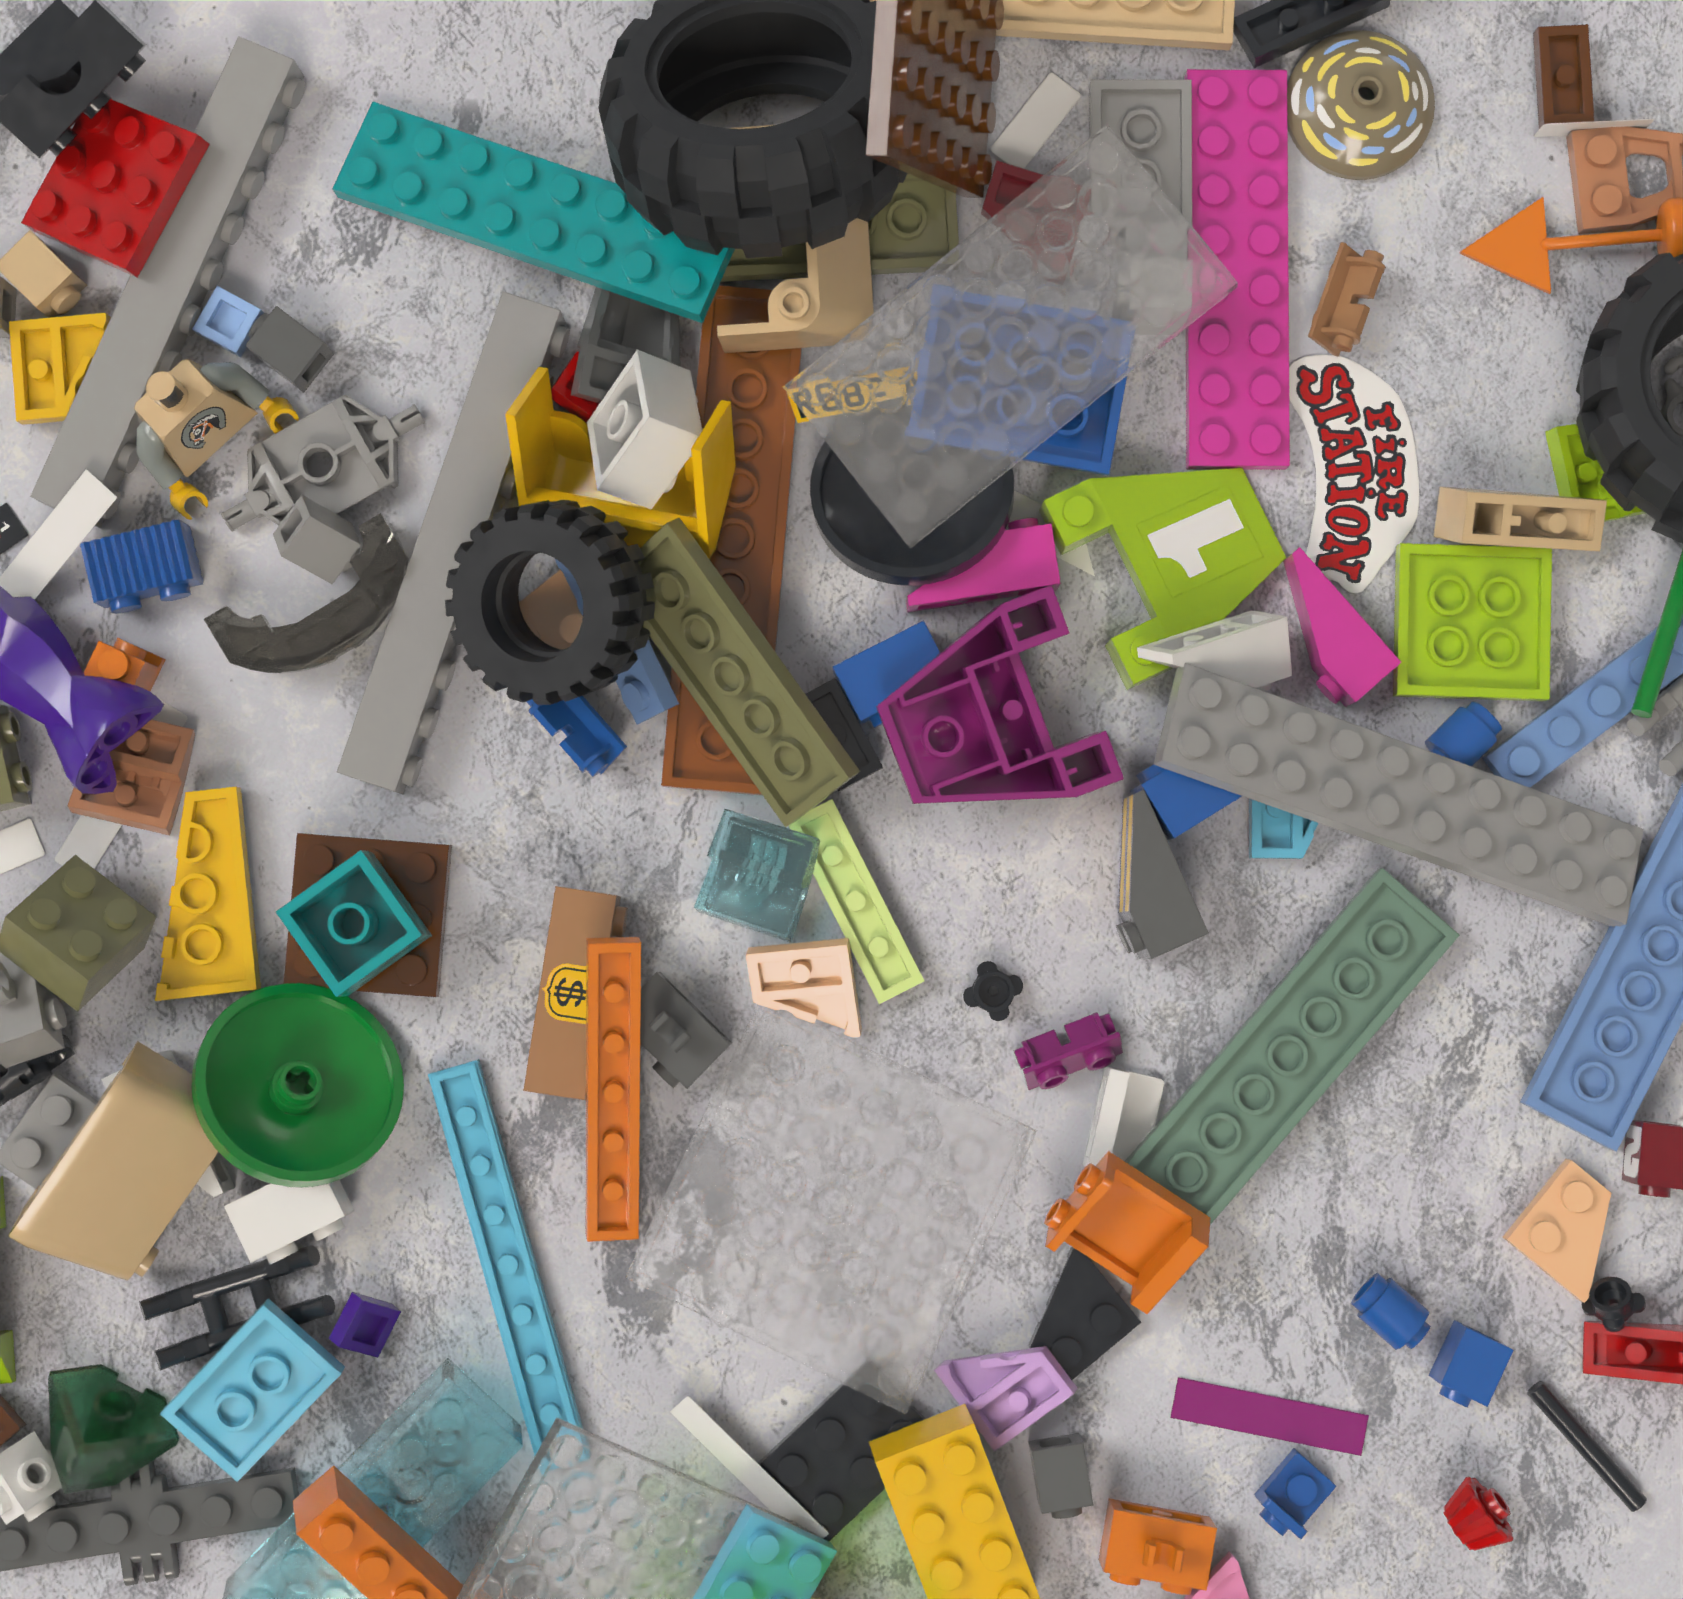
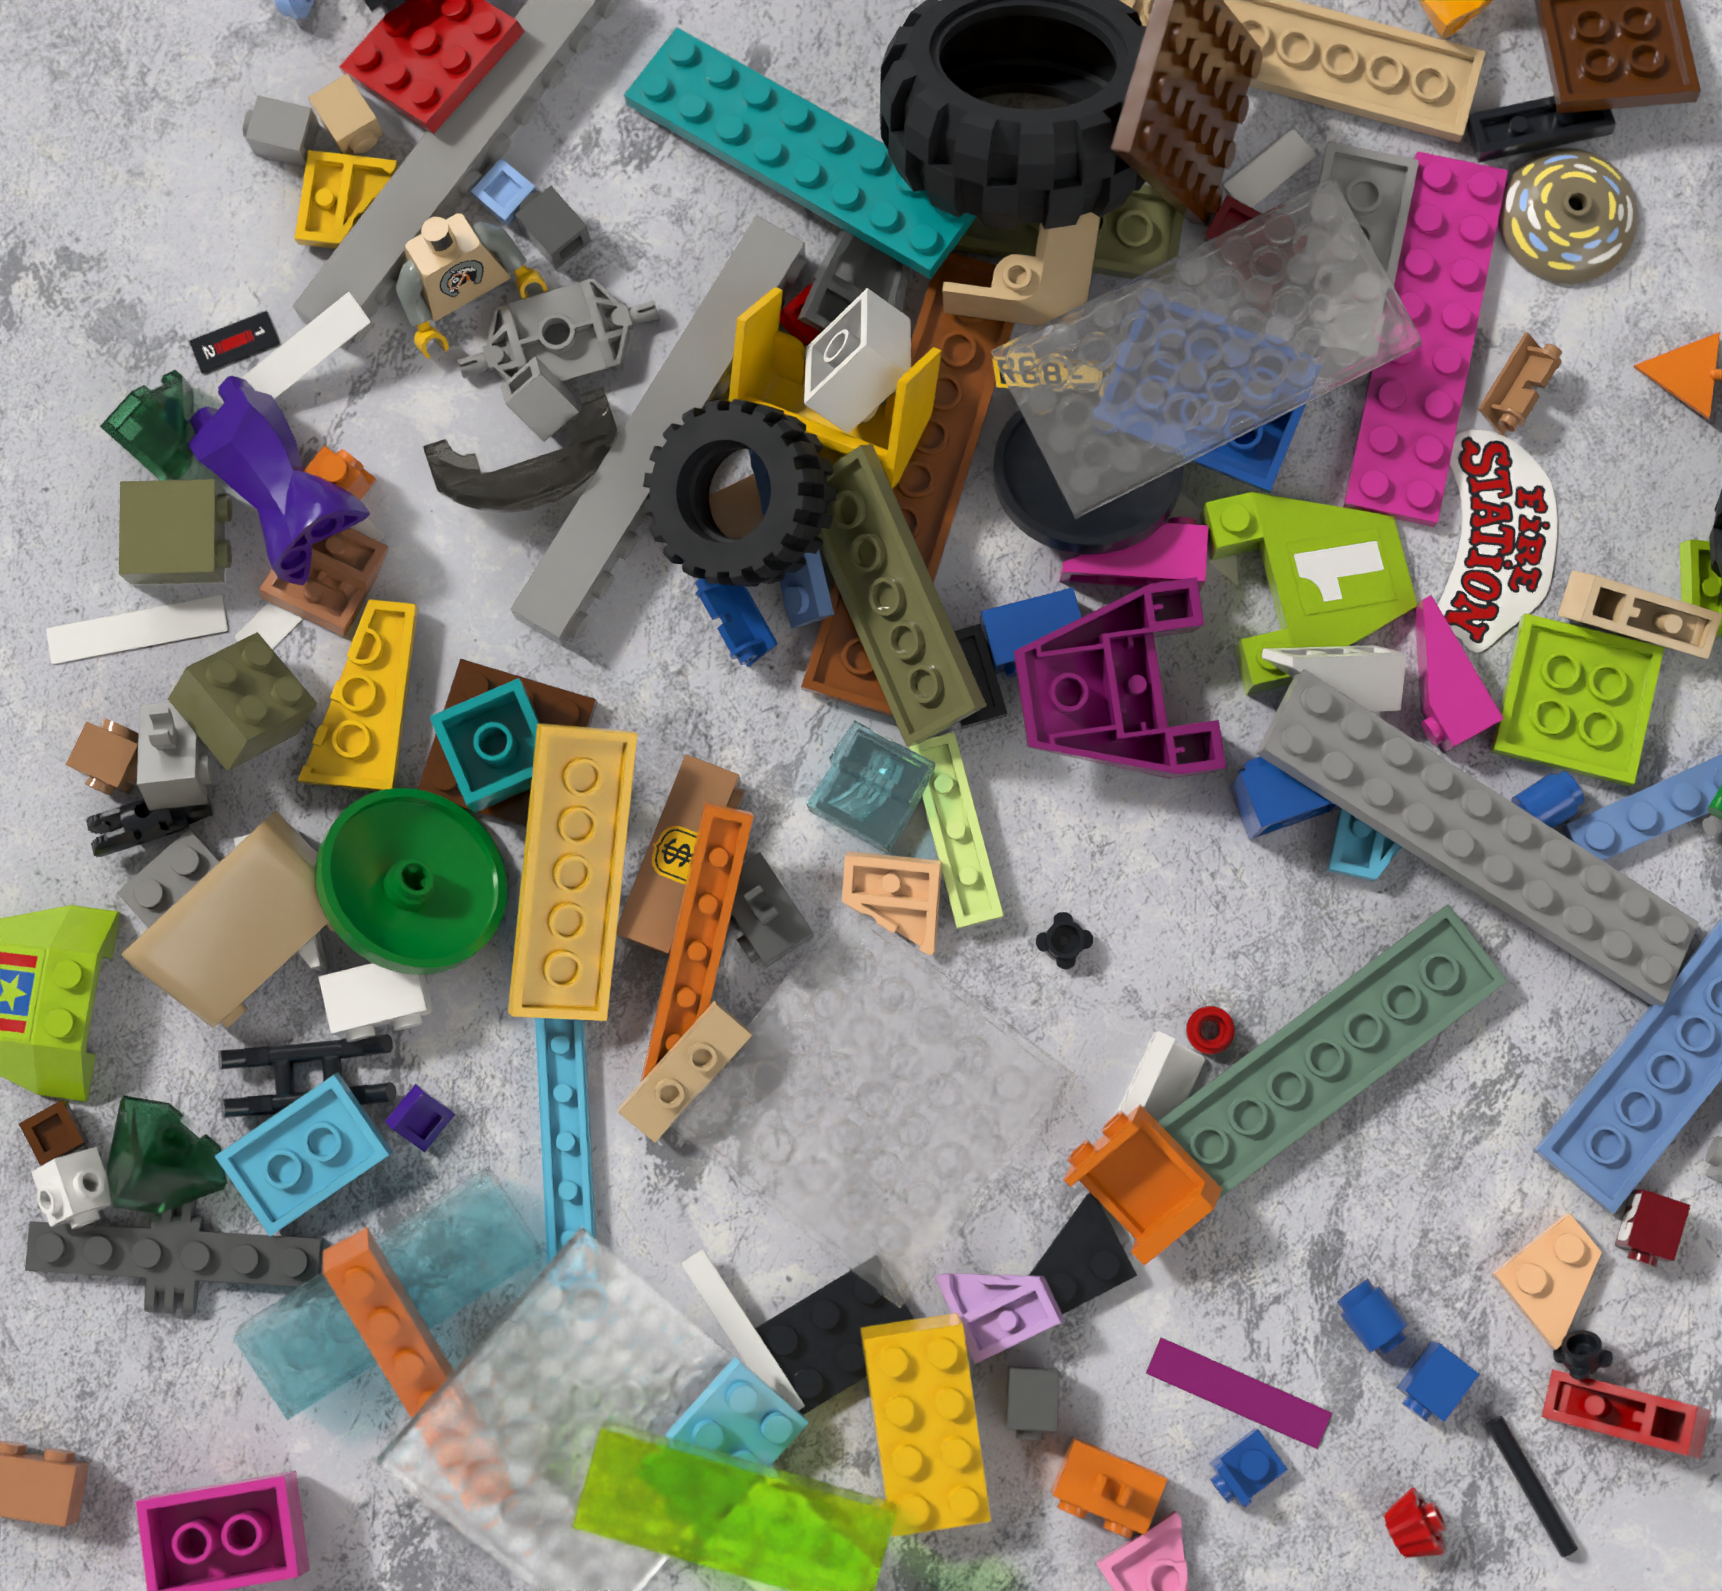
camera: 15 degrees right, 5 degrees down
blue brick [80,519,204,614] -> none
magenta hinge [1013,1012,1123,1090] -> none
dark grey slope [1116,790,1209,959] -> none
none -> yellow plate [508,723,638,1021]
none -> tan plate [618,1001,752,1143]
none -> red plate [1186,1006,1235,1055]

